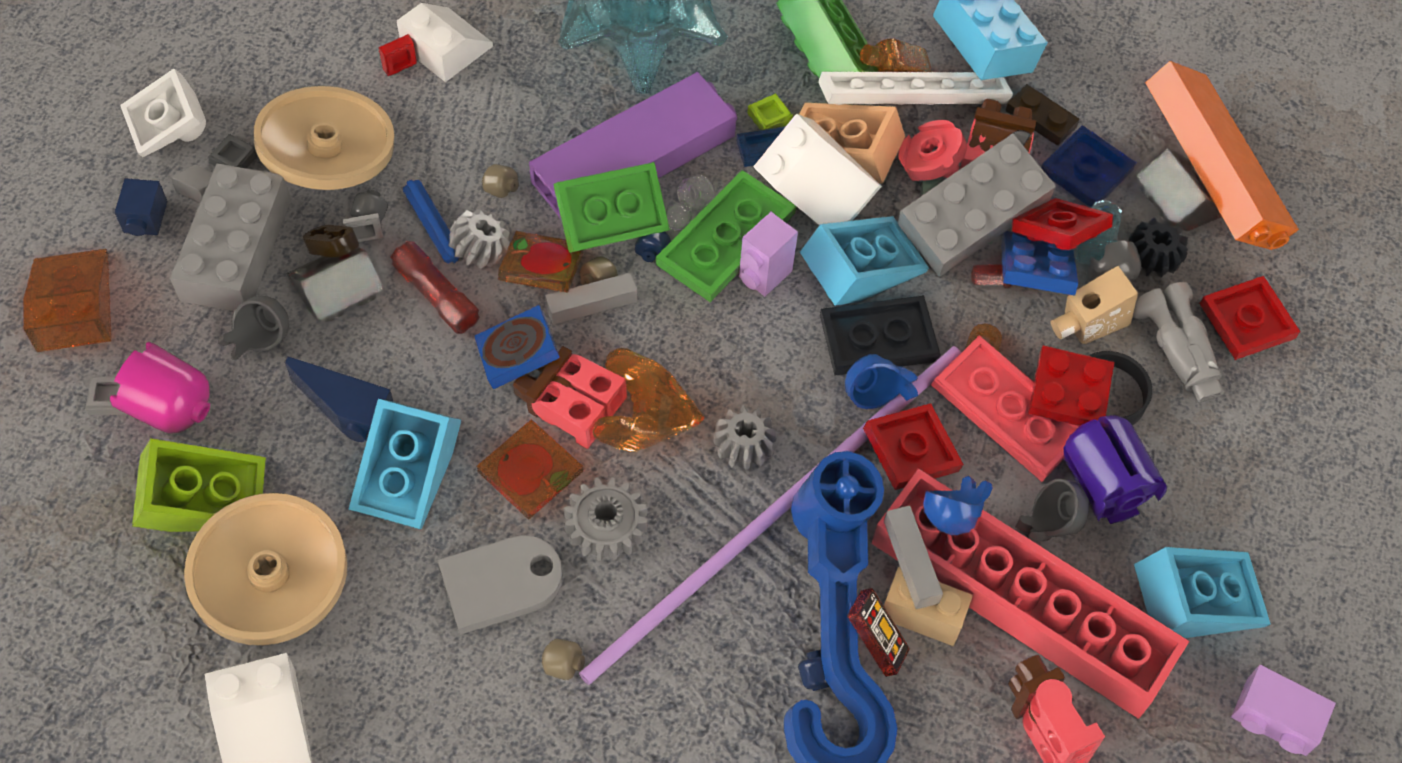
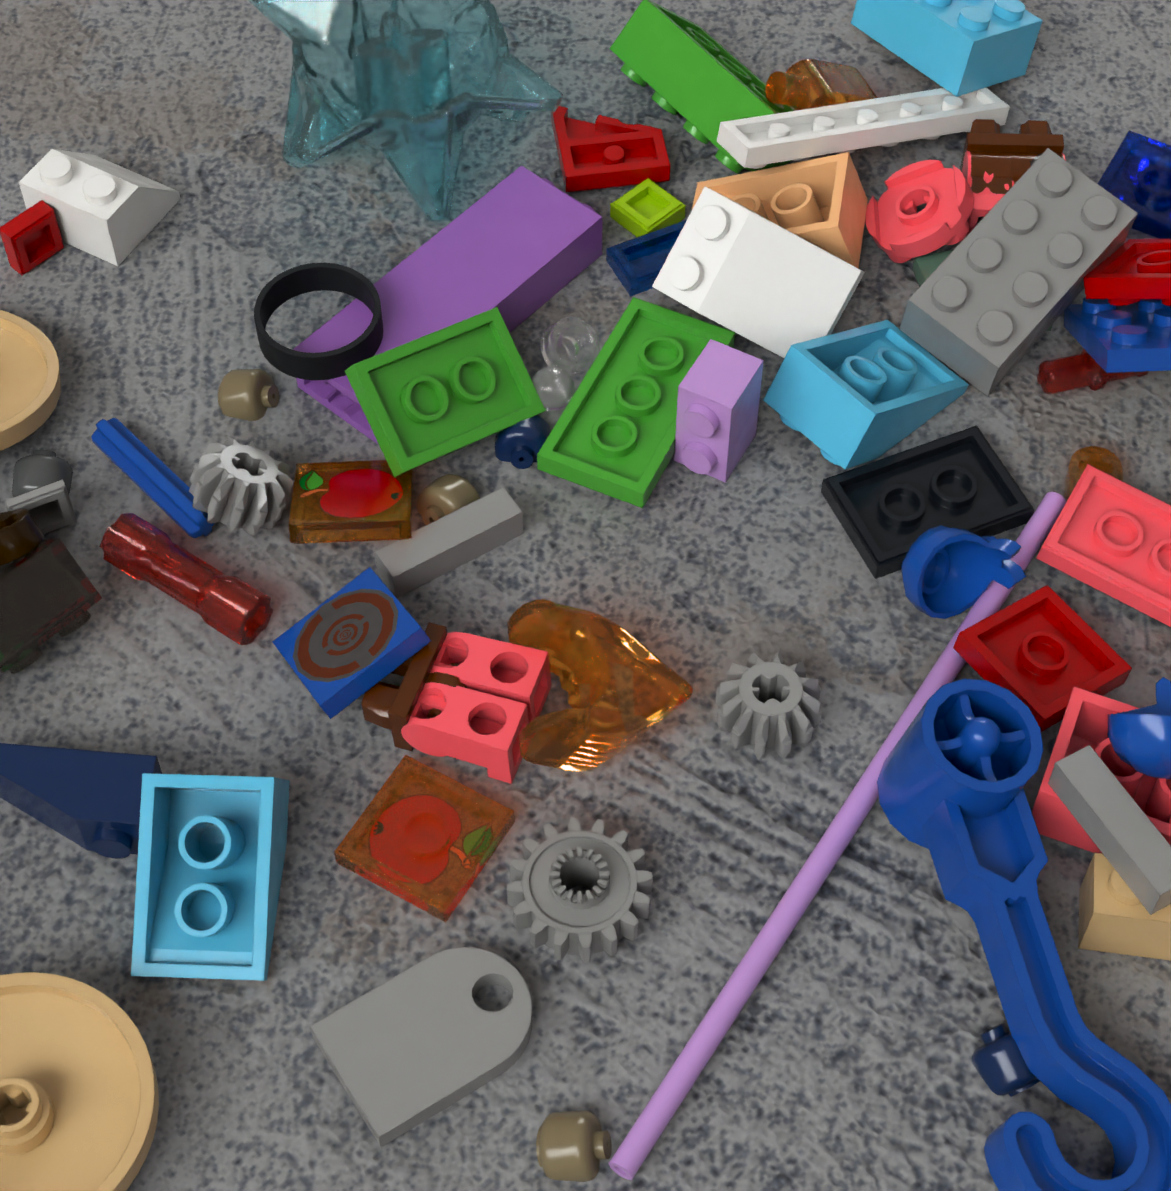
camera: 10 degrees left, 5 degrees down
tile [847,588,910,677] -> none
dark brown plate [1005,84,1080,146] -> none
none -> black tyre [254,263,383,380]
none -> red wing [551,106,670,192]

